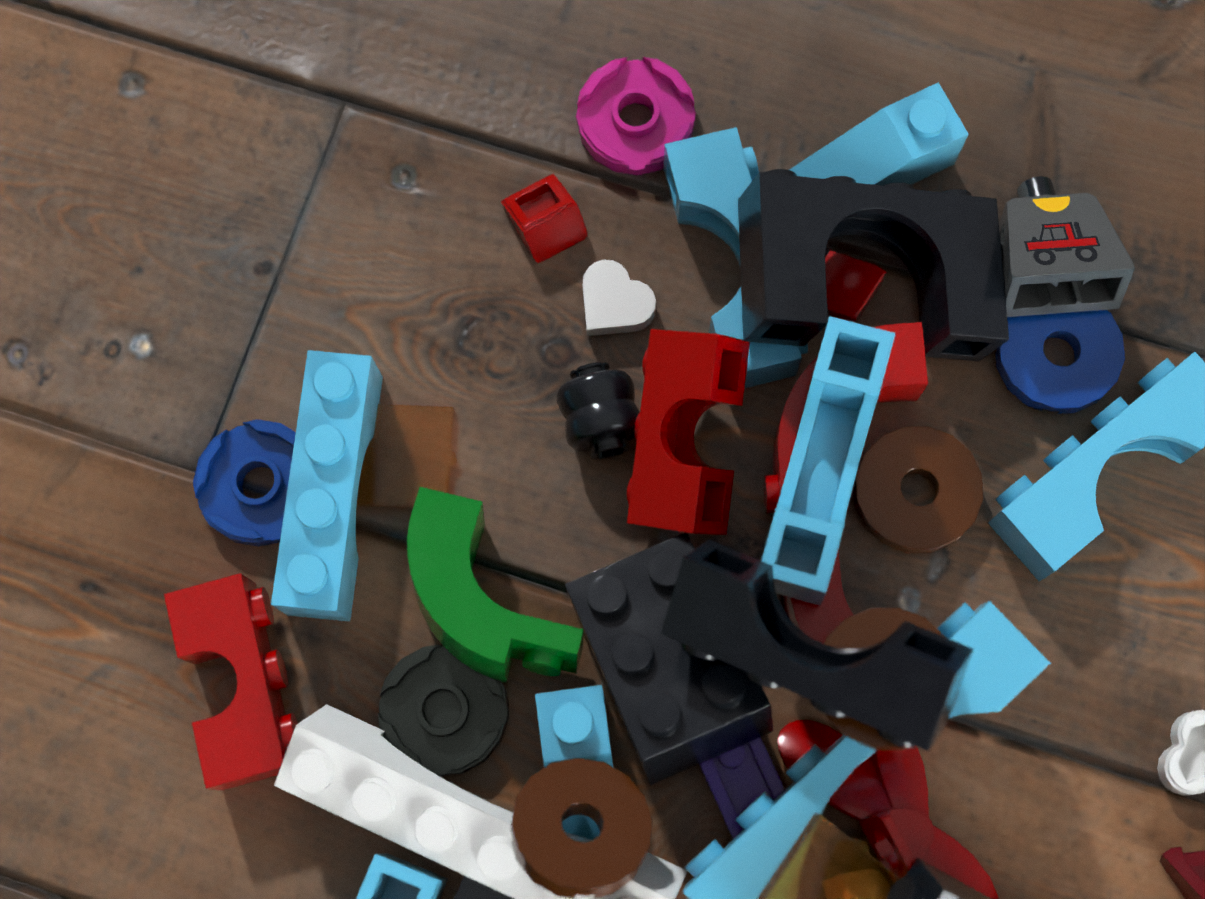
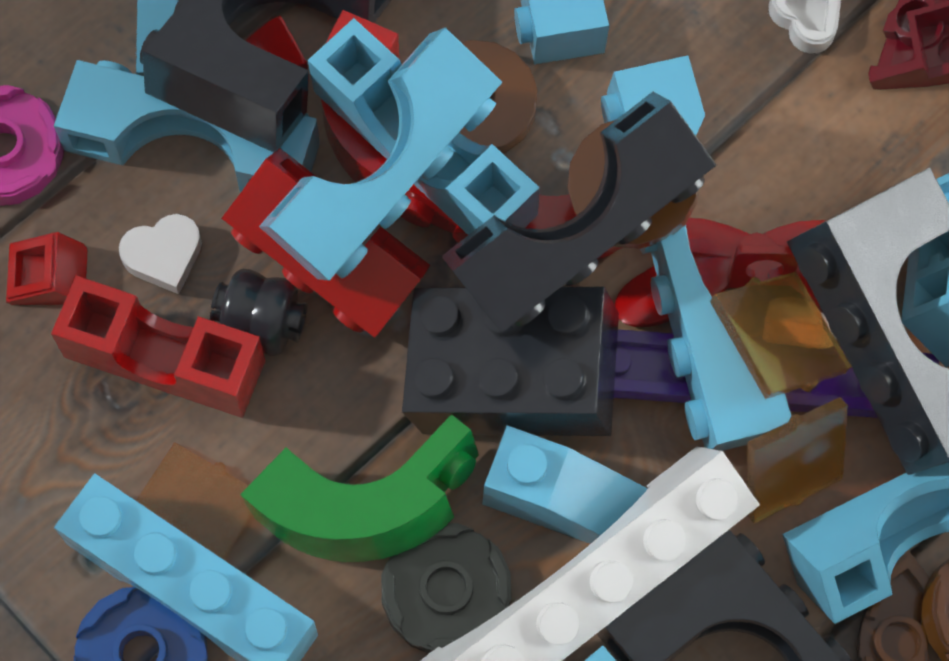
camera: 70 degrees left, 5 degrees down
reddish brown tile [510,758,653,899] -> none
none -> red arch [51,275,266,418]
none -> medium azure arch [259,28,502,280]

